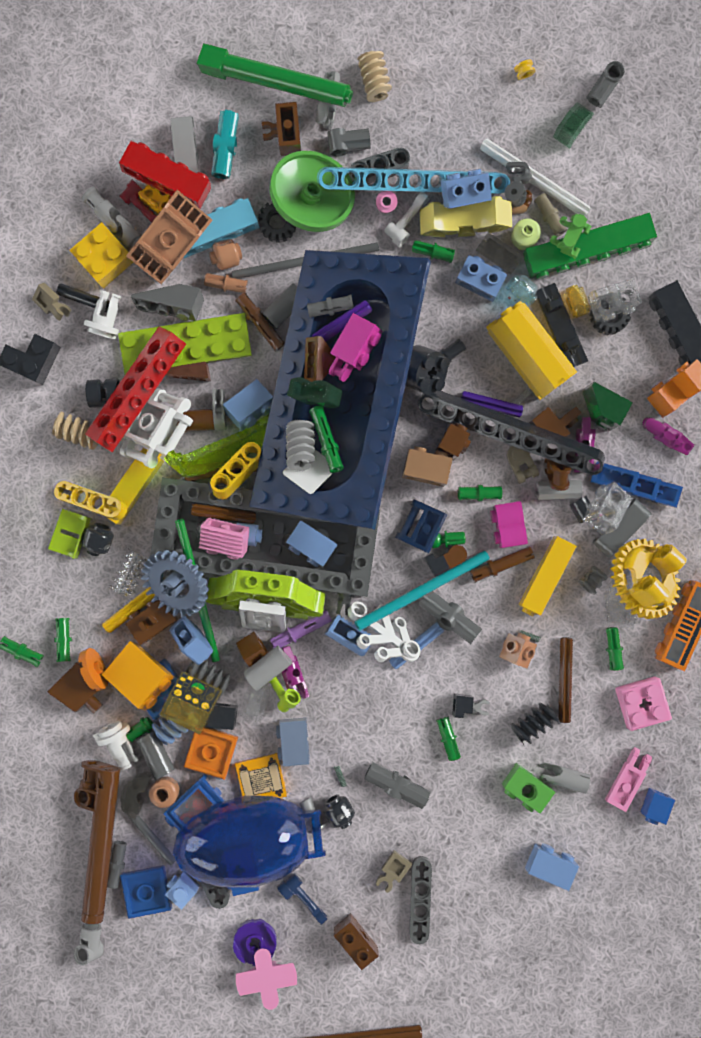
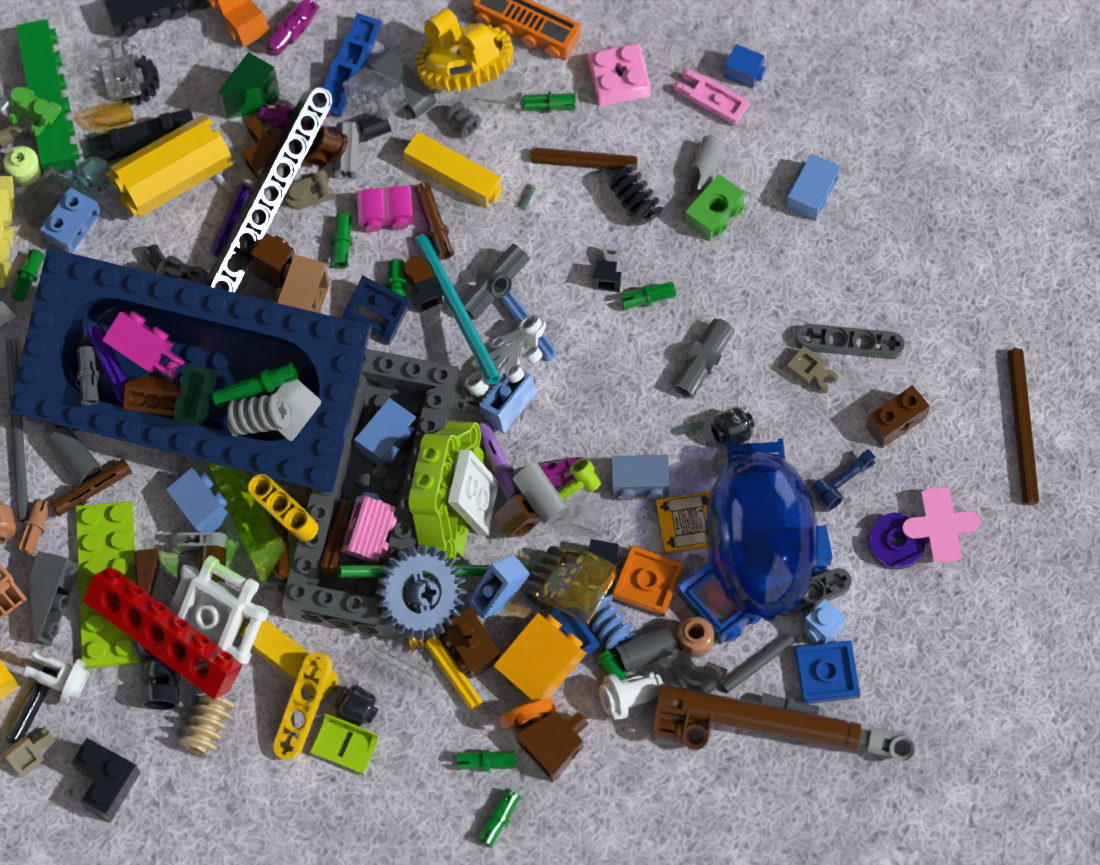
camera: 85 degrees left, 20 degrees down
nougat brick [499,632,537,669] -> none

